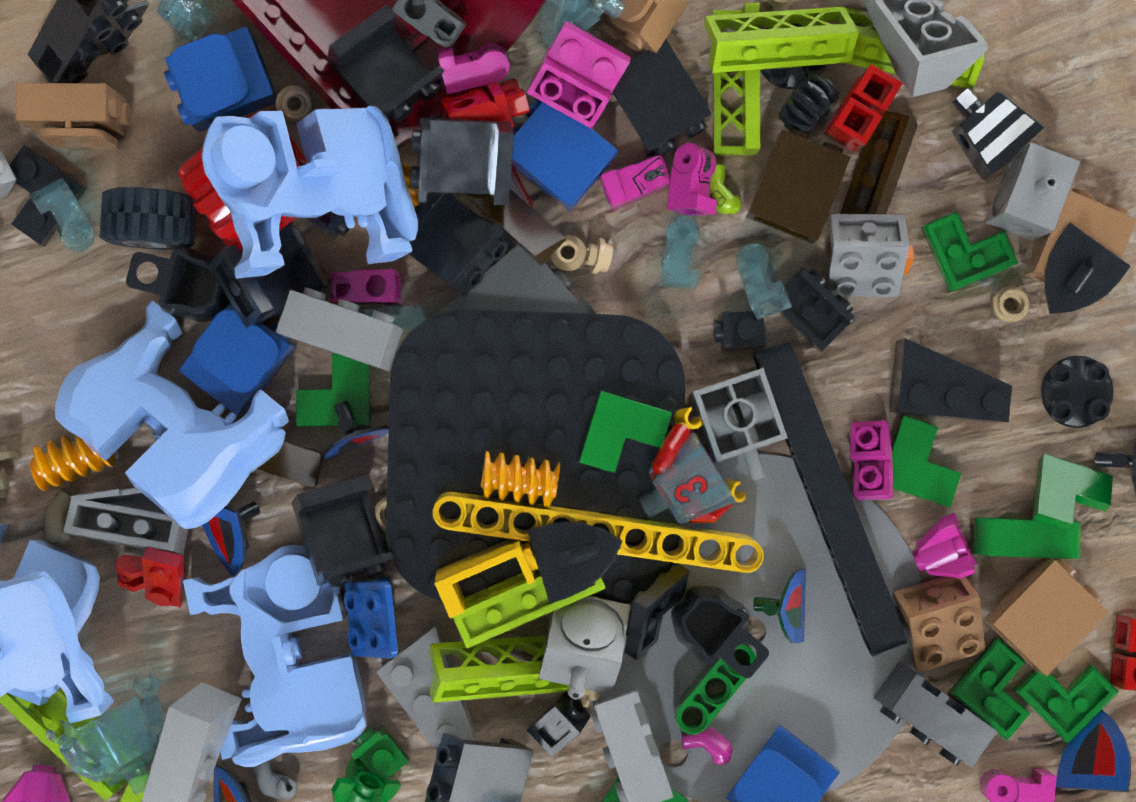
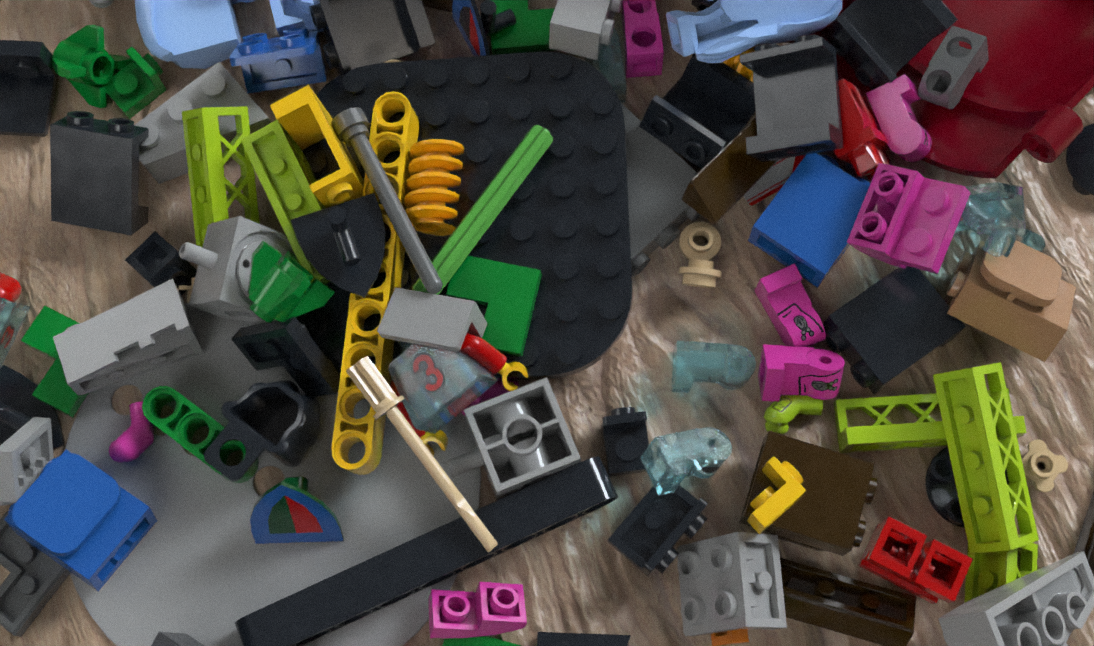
camera: 90 degrees right, 15 degrees down
black gear [779,73,840,135] -> none
none -> green brick [247,241,335,323]
none -> dark grey piece [331,107,443,294]
none -> tan piece [346,356,498,552]
none -> light grey panel [377,287,488,352]
none -> bright green axle [412,125,553,295]
none -> yellow bracket [747,456,807,535]

